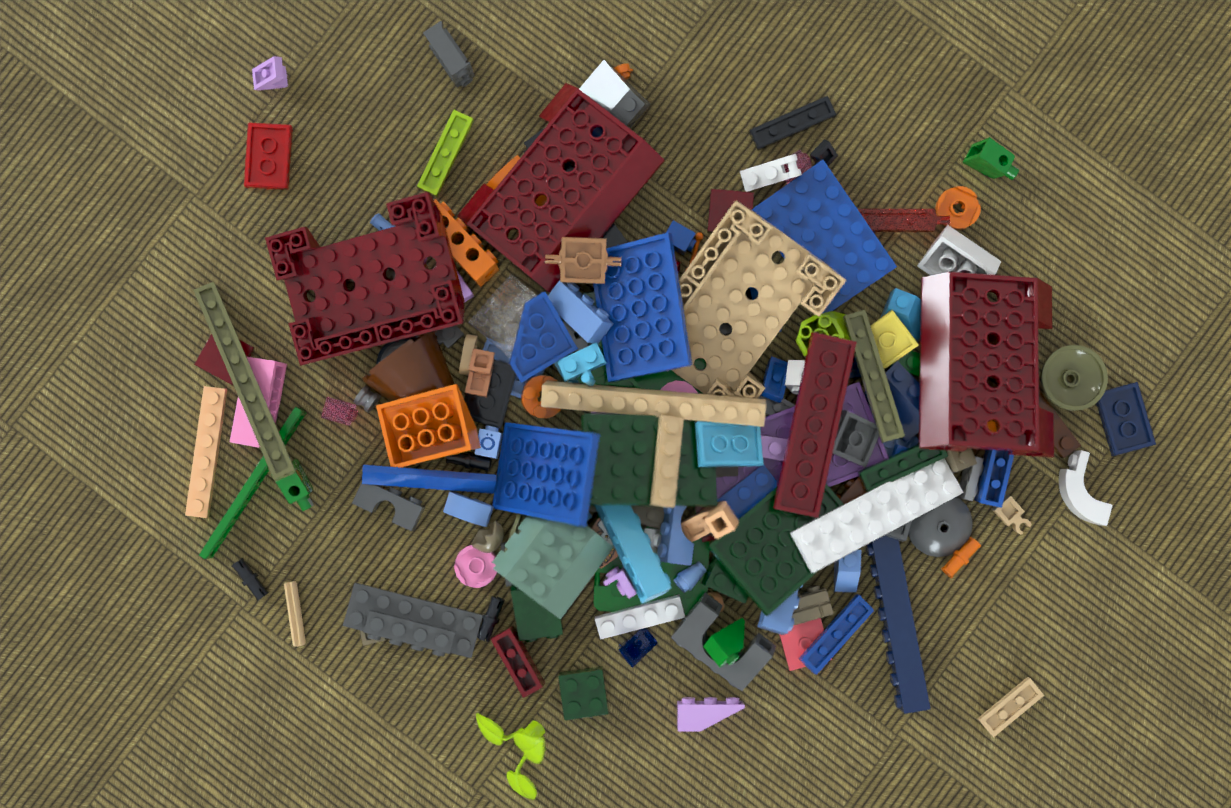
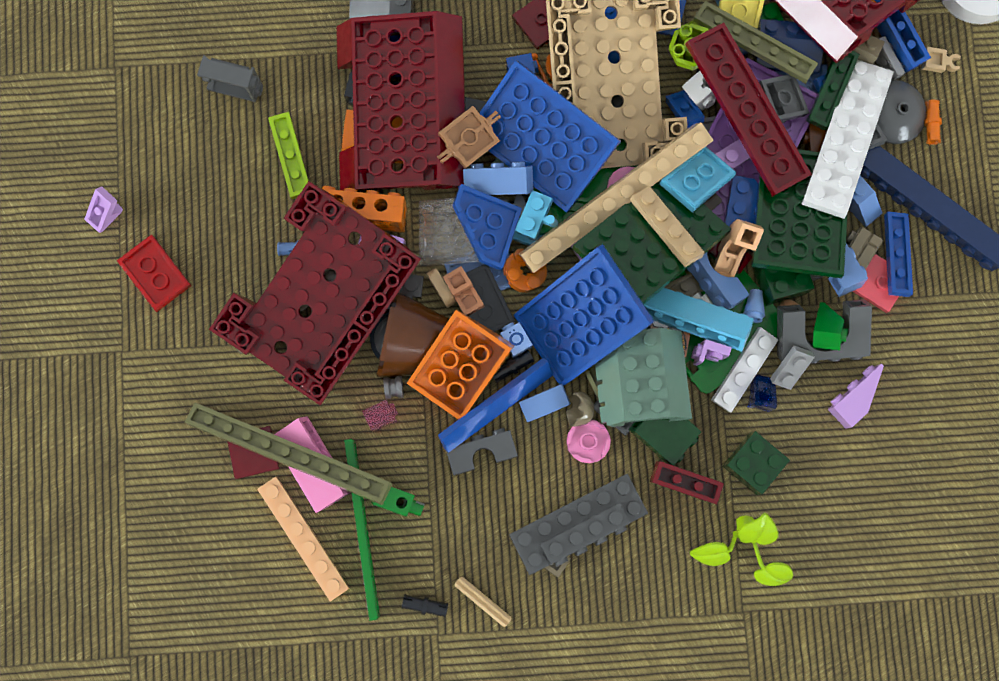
camera: 45 degrees left, 5 degrees down
black pin [477,595,505,642] -> none
none -> light grey plate [770,345,815,390]

